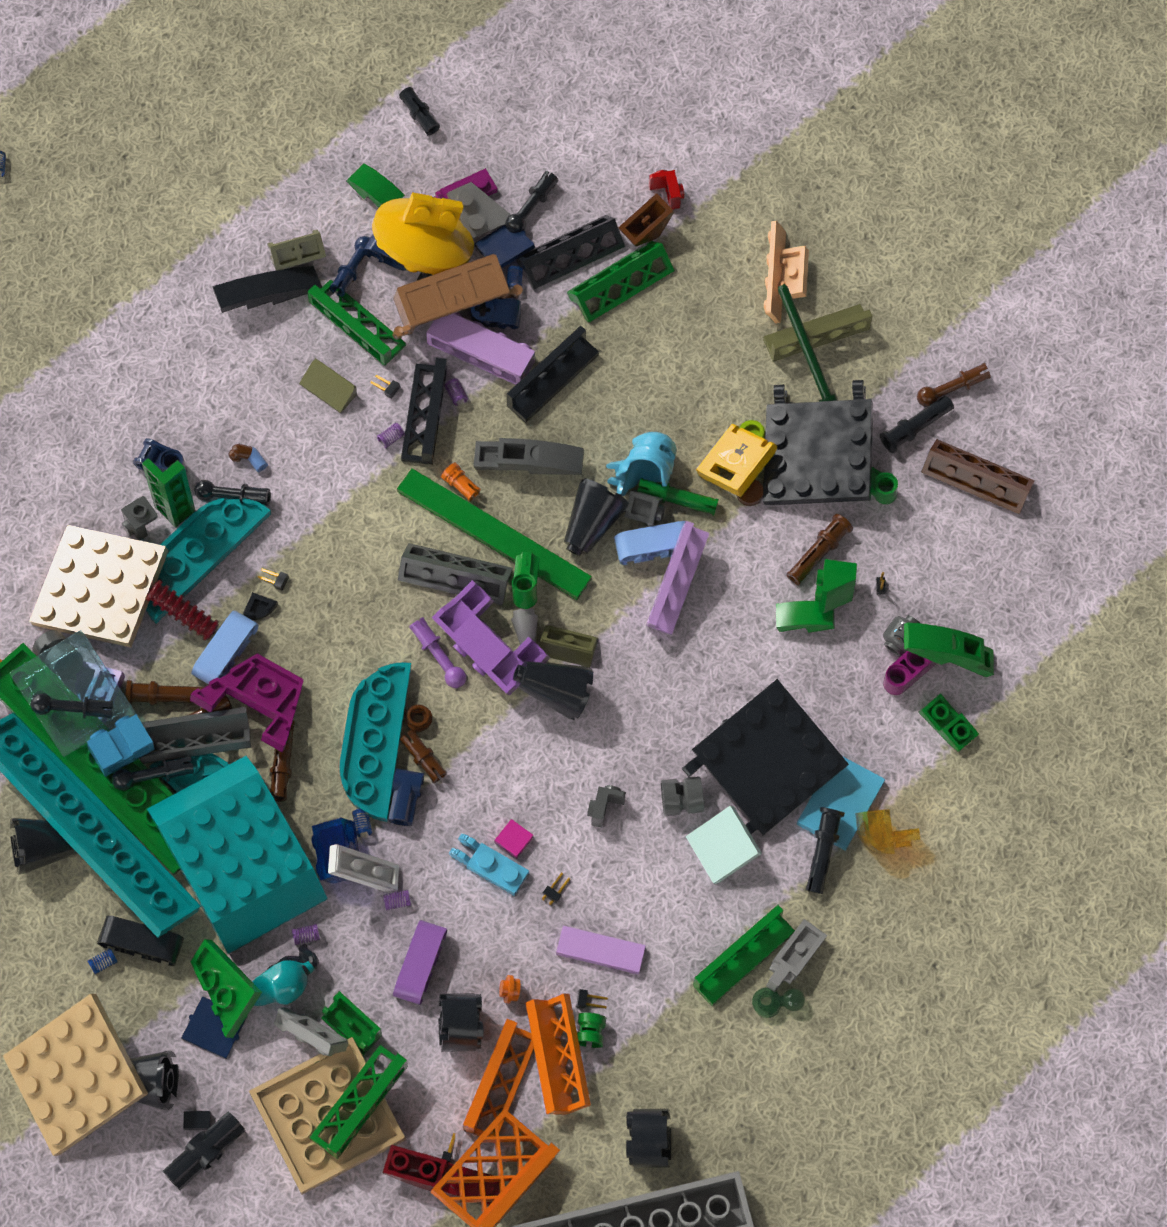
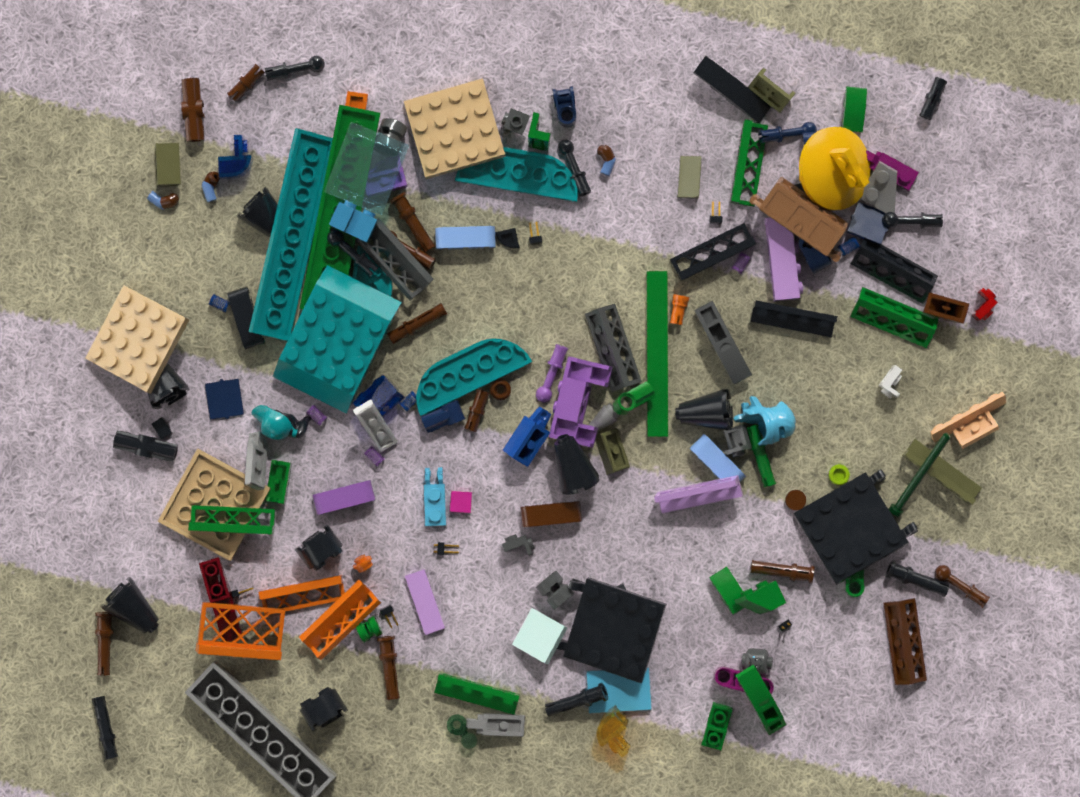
camera: 60 degrees right, 20 degrees up
black pin [30,693,113,719] -> none
dark red piece [146,580,219,641] -> none
magenta wing [190,653,304,752] -> none
green wing [190,939,262,1038] -> none
medium lavender piece [377,422,405,448] -> none
yellow container [696,424,777,497] -> none
none -> reddish brown pin [377,635,400,700]
none -> blue hinge [503,406,551,467]
none -> reddish brown beam [520,501,582,527]
none -> white bracket [879,365,902,399]

